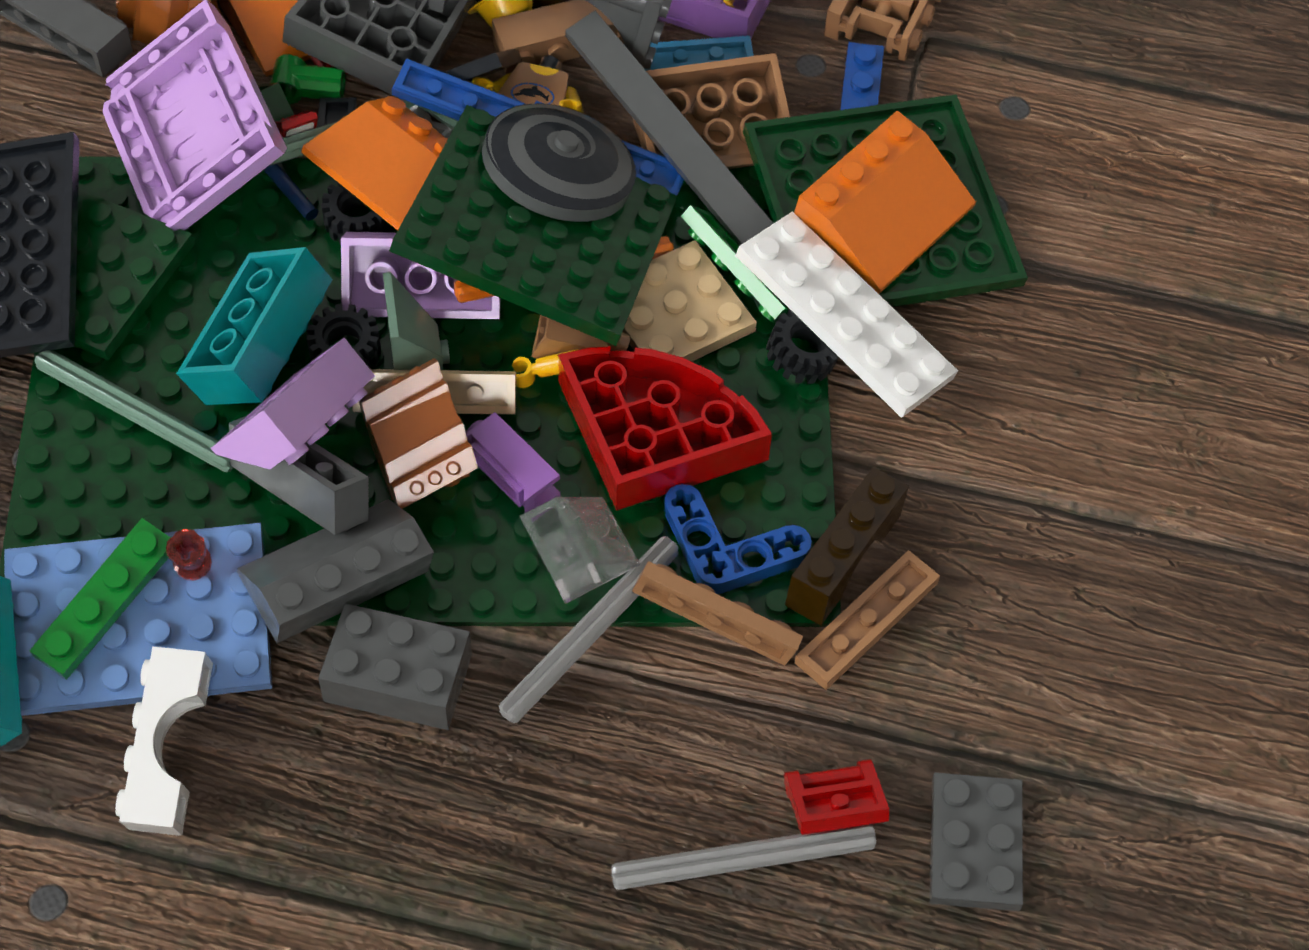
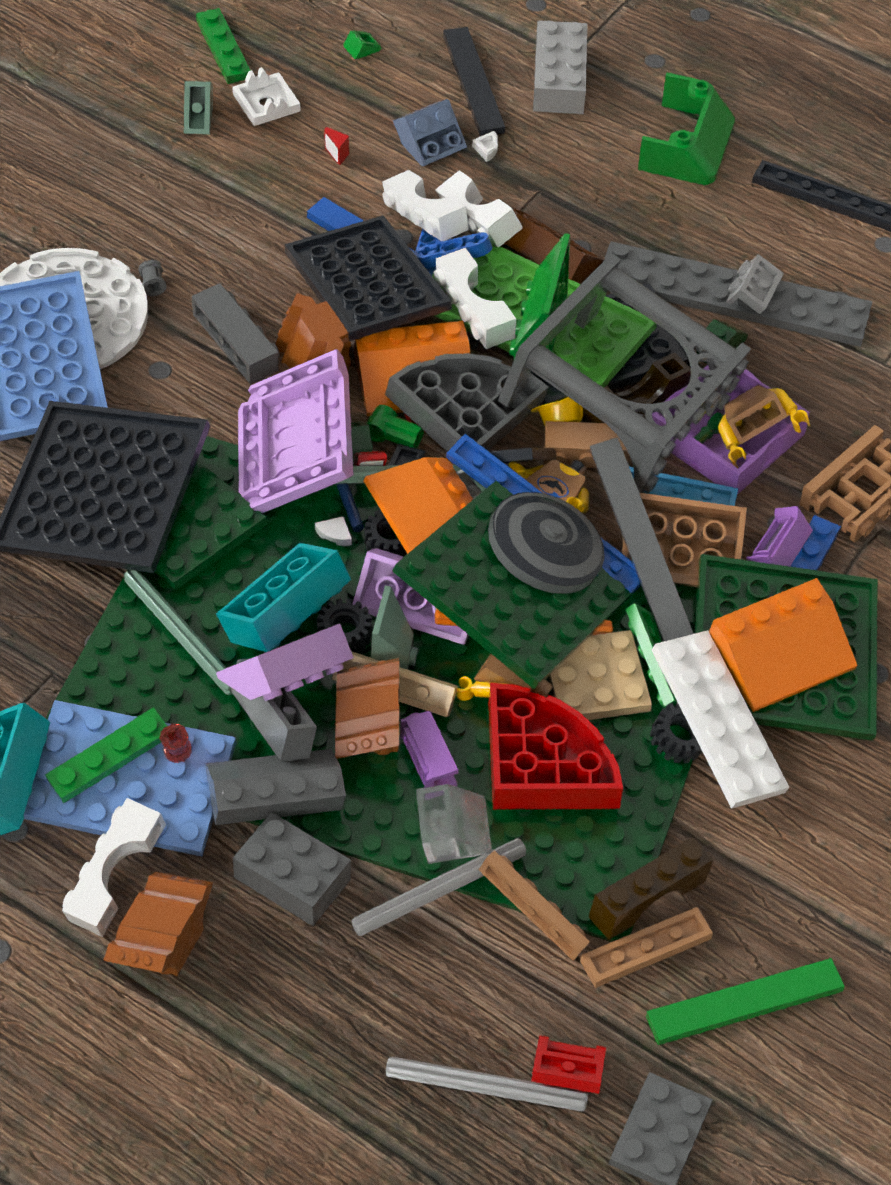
camera: 20 degrees right, 5 degrees down
blue beam [664,484,812,594] -> none
none -> dark orange slope [103,872,213,976]
none -> white tile [315,517,352,546]
none -> green tile [646,958,845,1045]
none -> medium lavender window [746,506,813,567]

